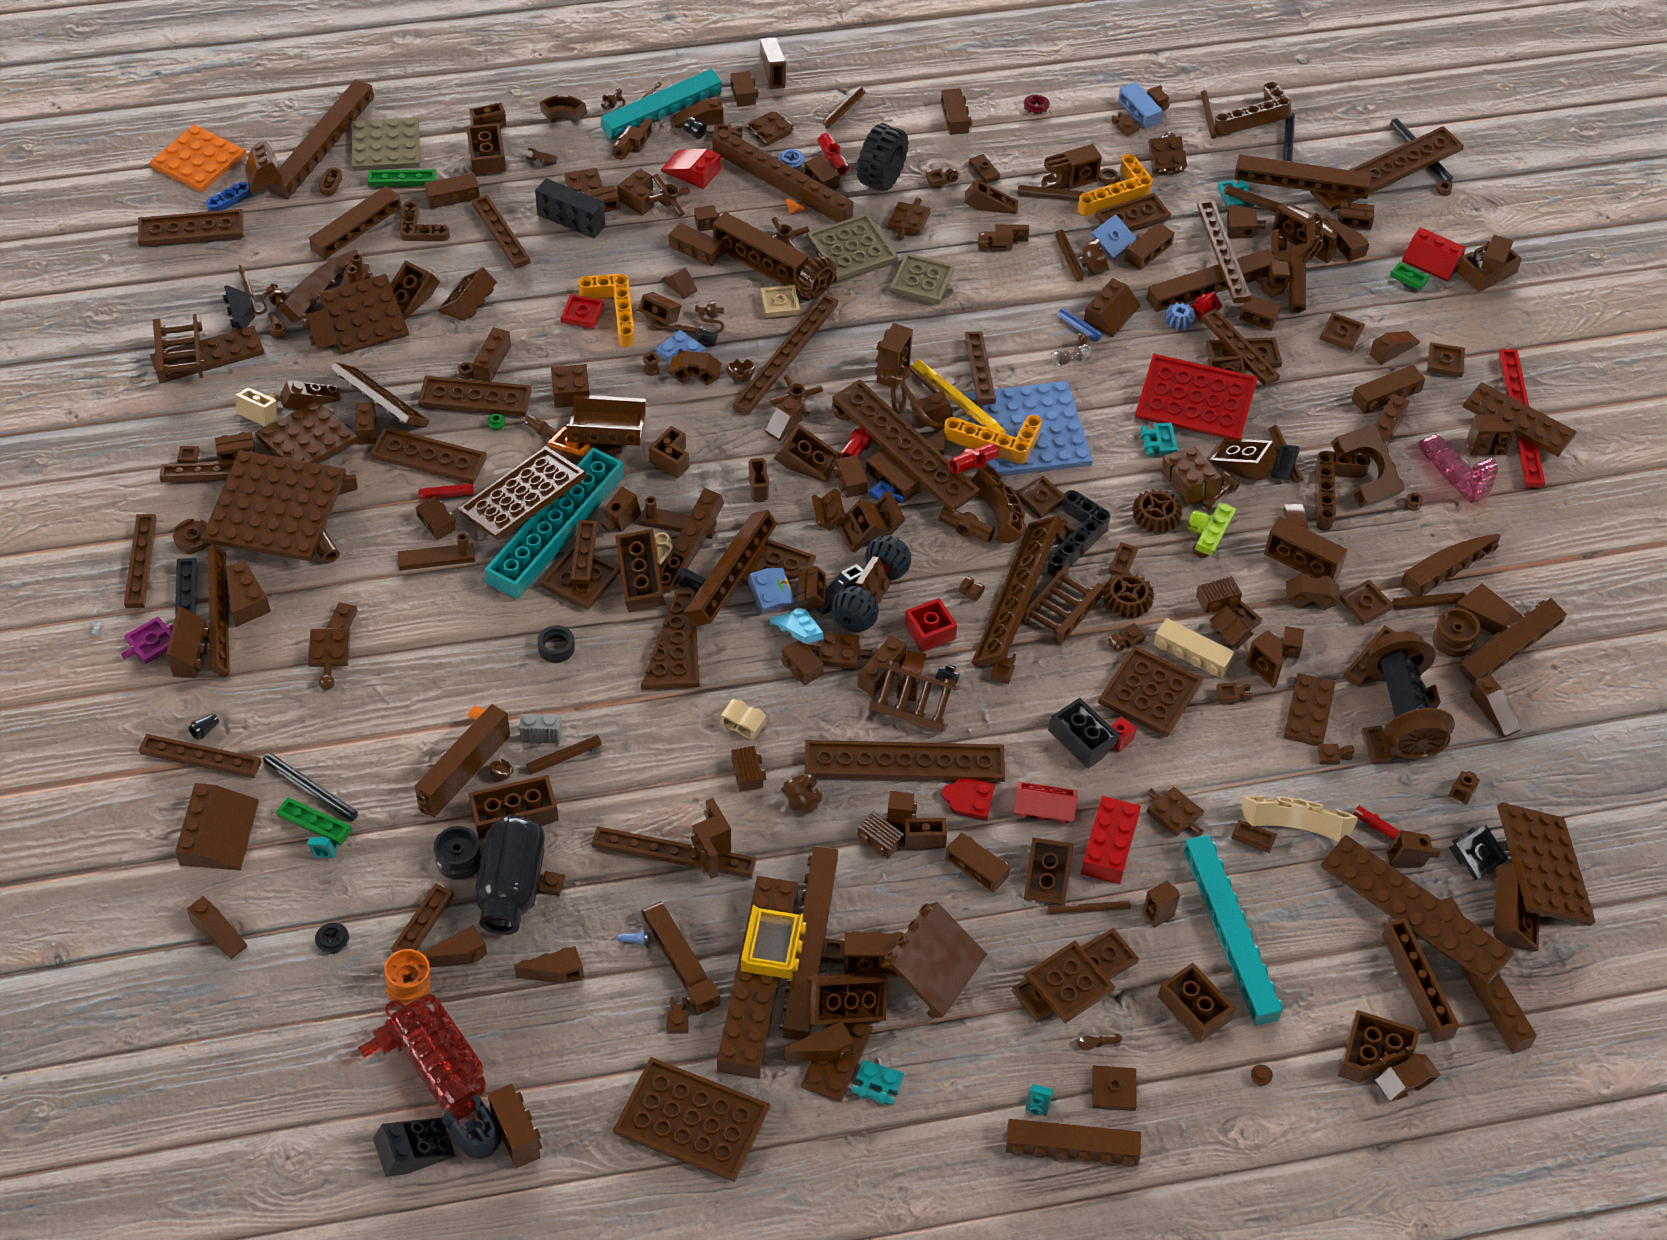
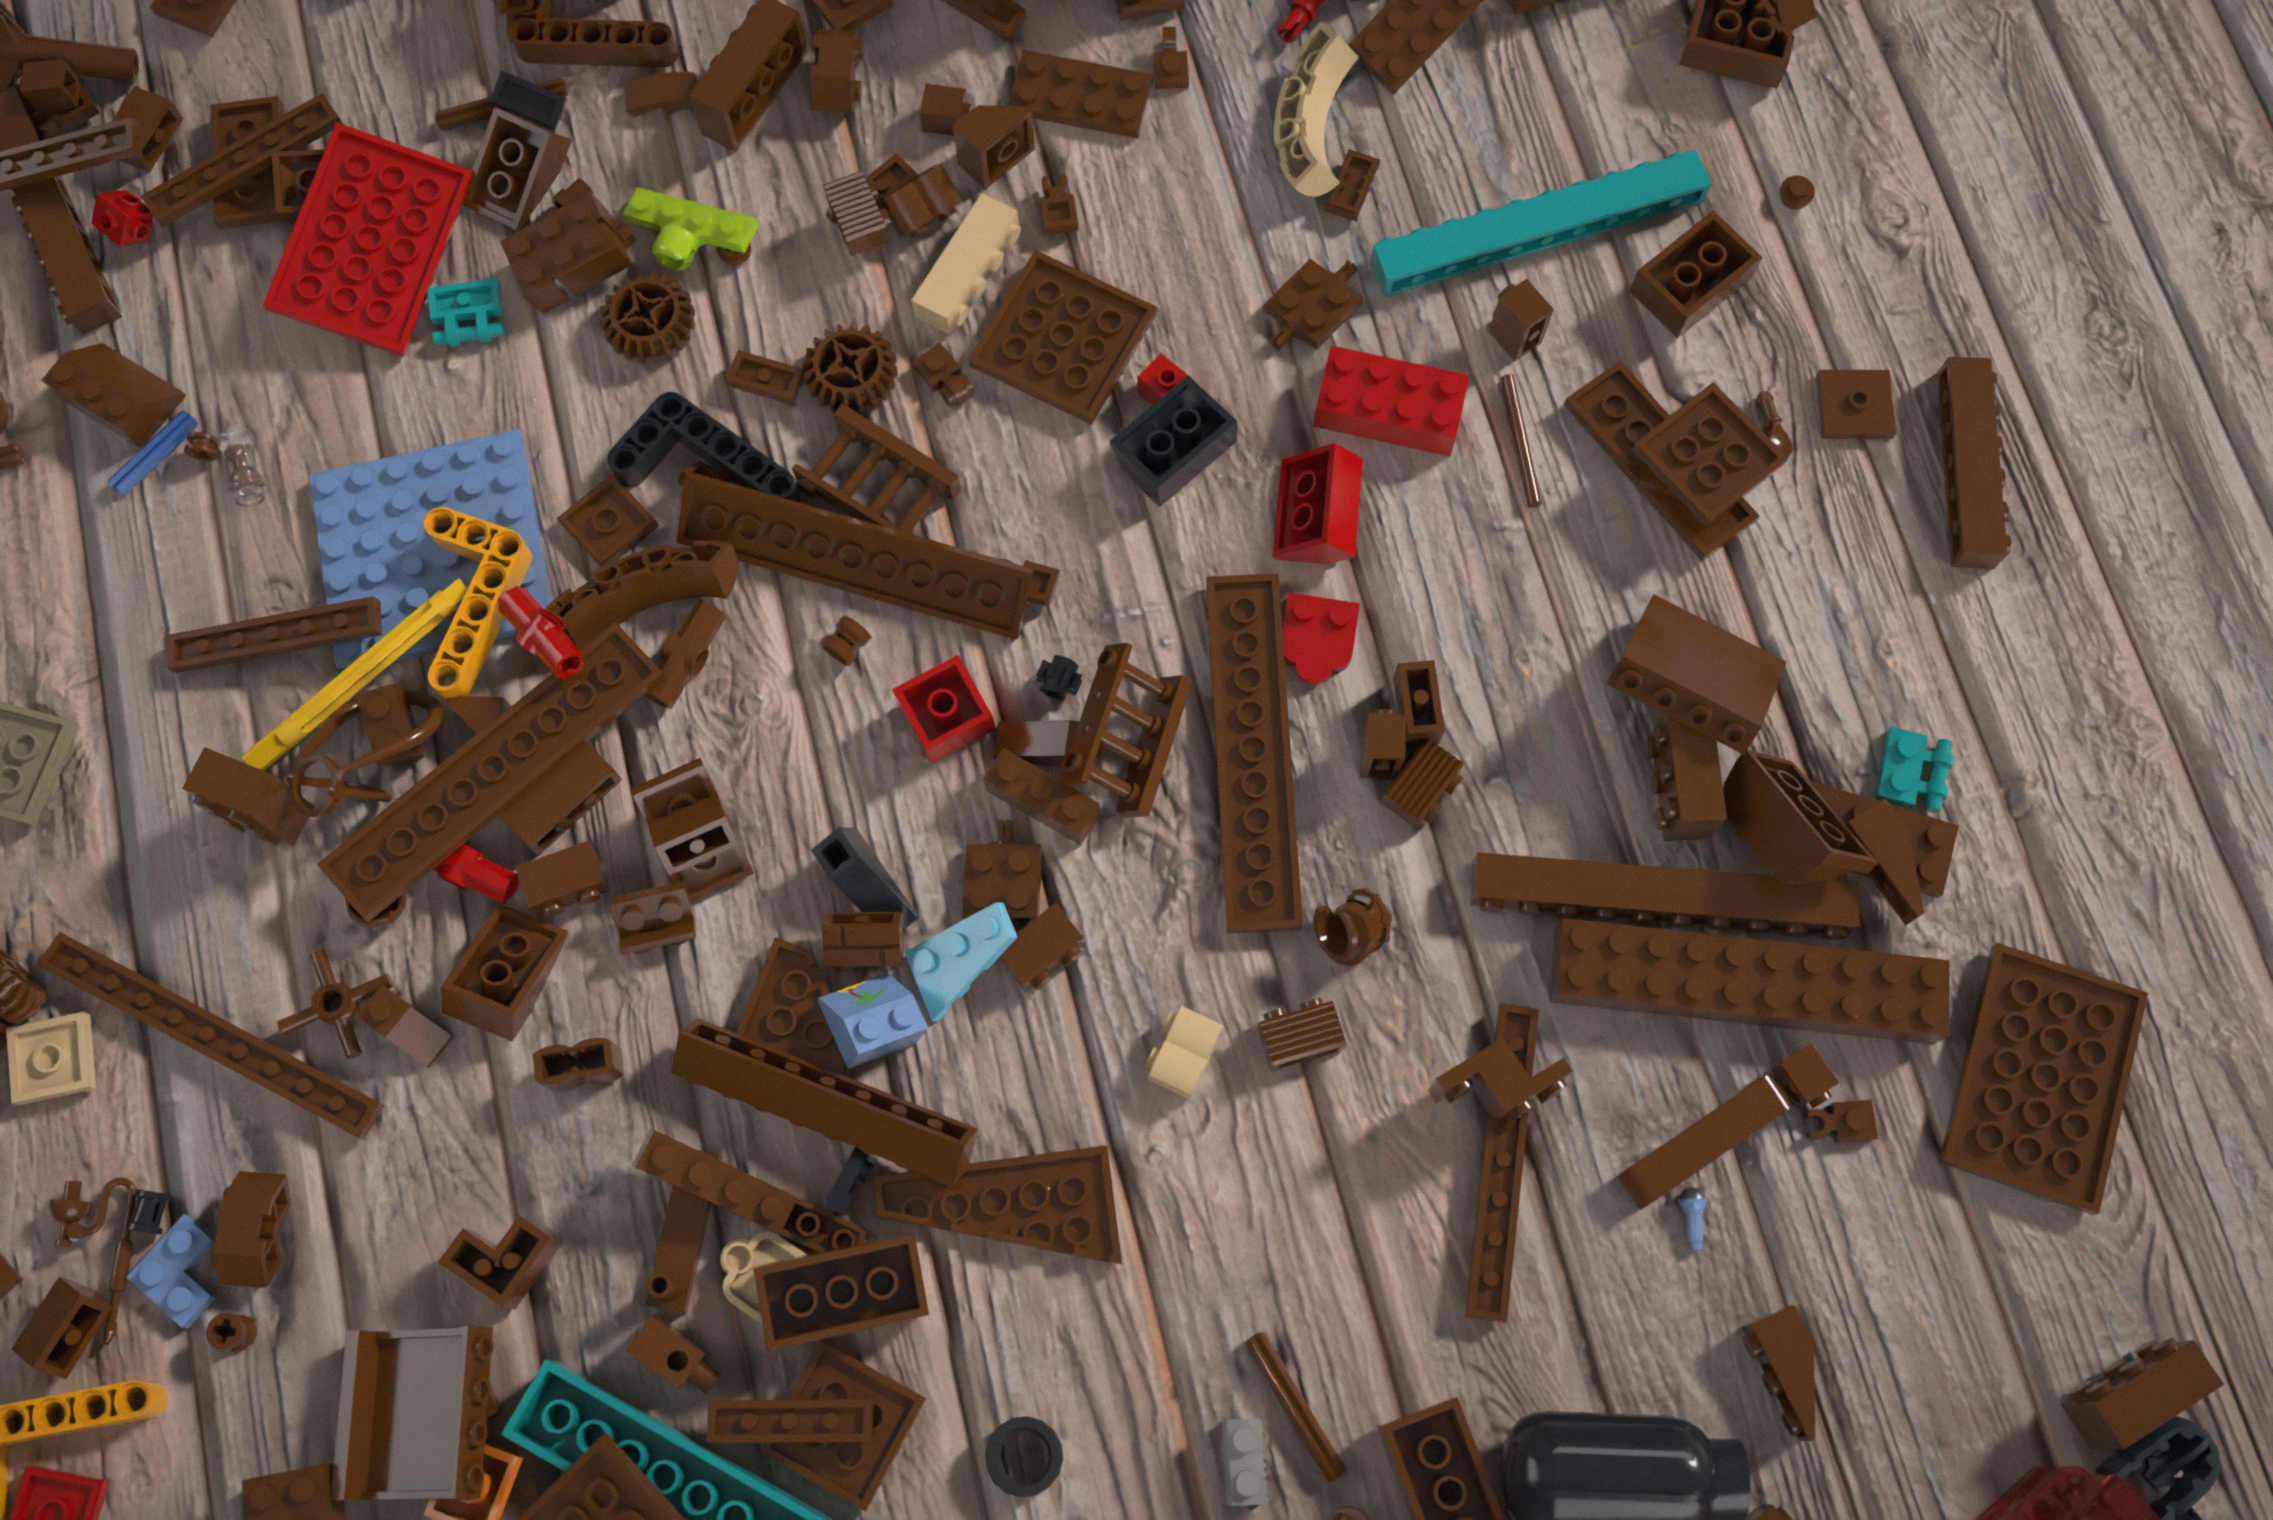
camera: 90 degrees left, 20 degrees up
reddish brown plate [539,871,565,896] -> none
reddish brown hair [726,359,755,382] -> none
window [741,905,807,979] -> none
reddish brown plate [821,938,845,963] -> none
black plate [832,535,911,633] -> none
blue plate [869,480,903,504] -> none
reddish brown brick [945,832,1010,893] -> none
reddish brown slope [1024,837,1074,905] -> none
teal bracket [1026,1083,1054,1116] -> none
medium blue gear [1165,302,1195,331] -> none

